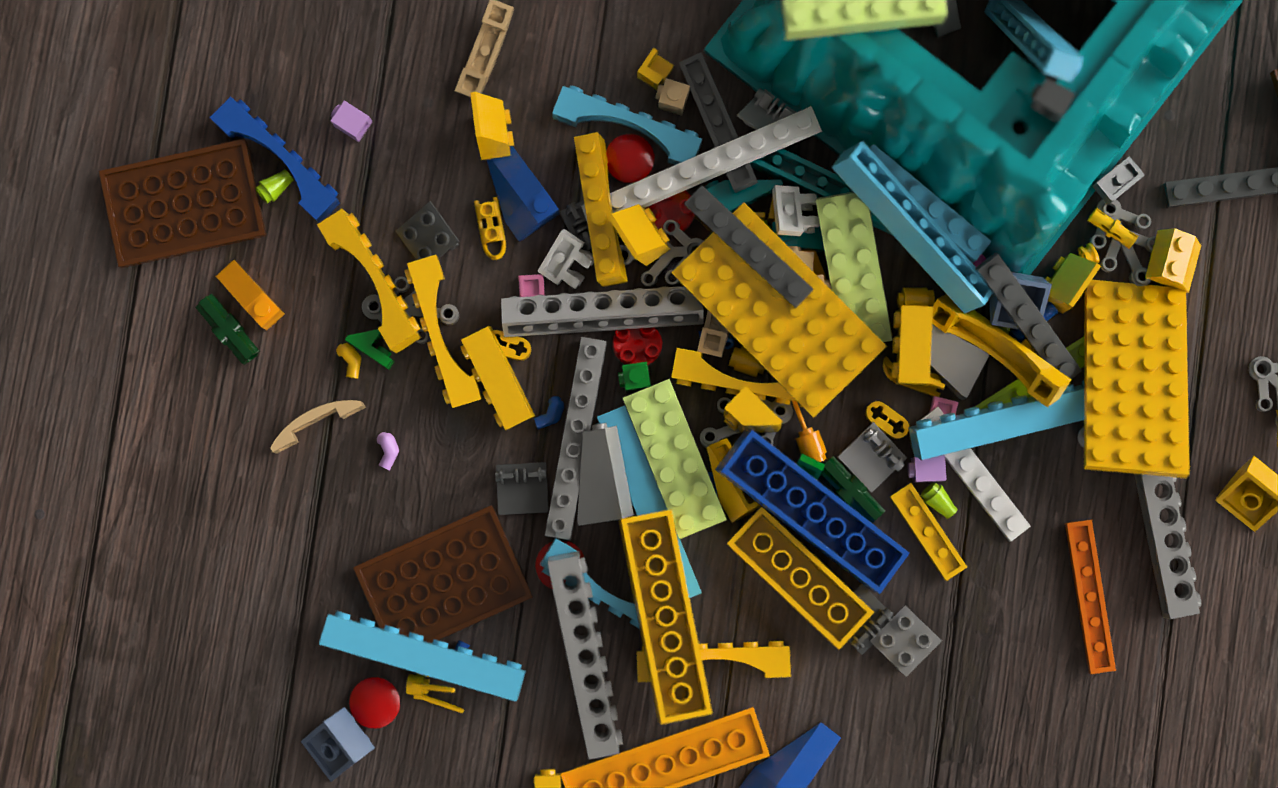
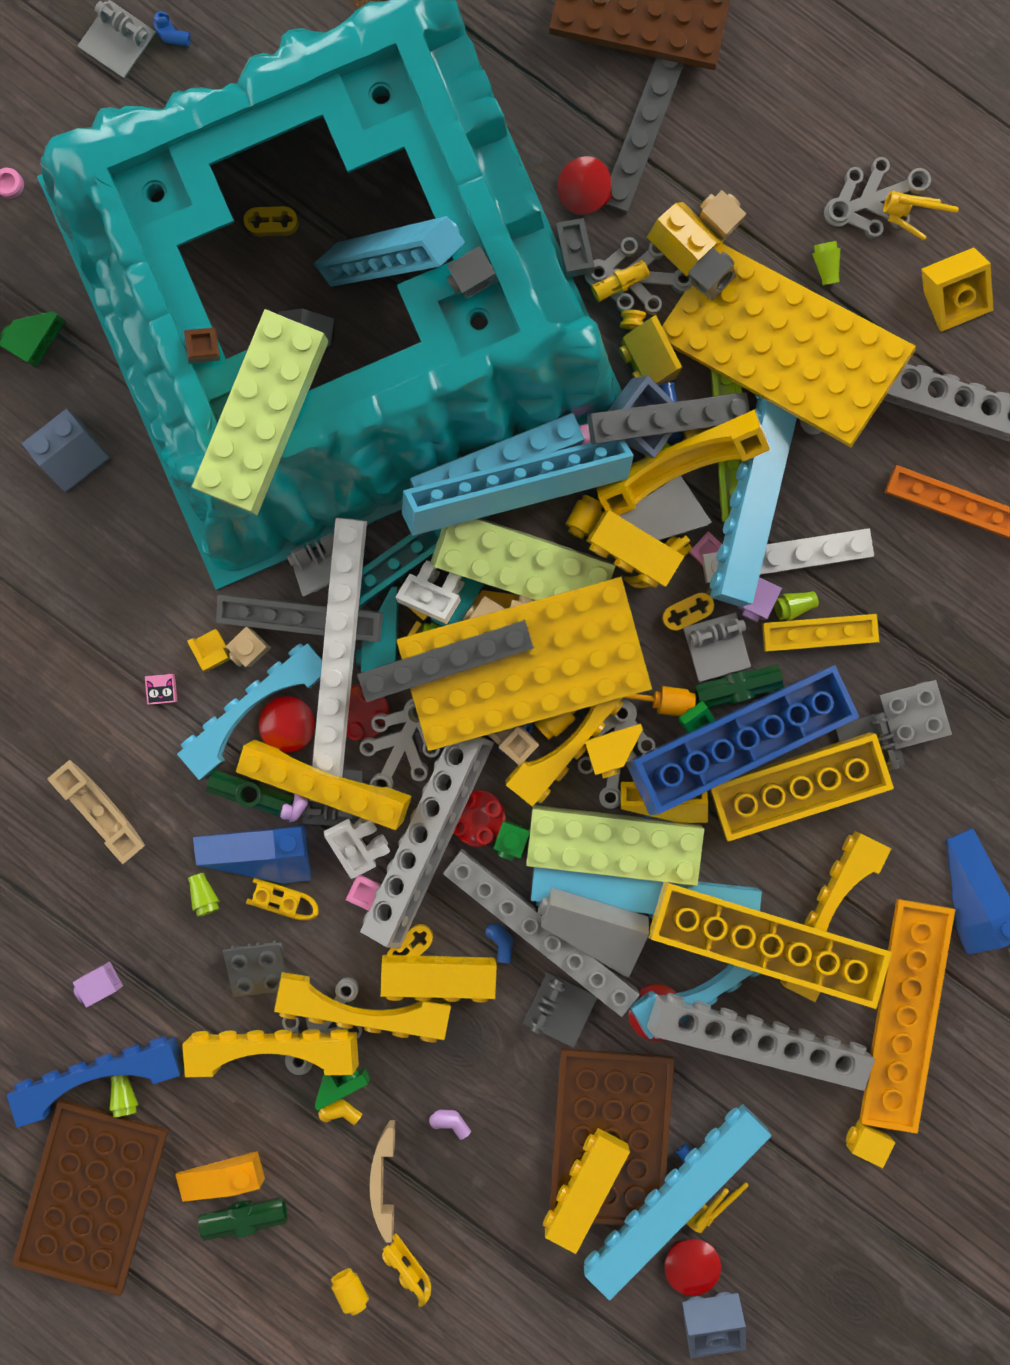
camera: 60 degrees left, 5 degrees up
yellow slope [470,92,514,160] -> none
yellow slope [607,204,671,266] -> none
none -> tile [145,674,177,705]
none -> lime cone [188,873,220,917]
none -> dark green piece [206,769,294,817]
none -> lavender arm [280,793,308,822]
none -> yellow brick [331,1268,369,1315]
none -> yellow piece [382,1233,431,1307]
none -> yellow brick [543,1128,630,1254]
none -> red dish [557,156,611,215]
none -> dark grey brick [688,247,736,301]
none -> tan brick [699,190,746,241]
none -> lime cone [812,241,841,285]

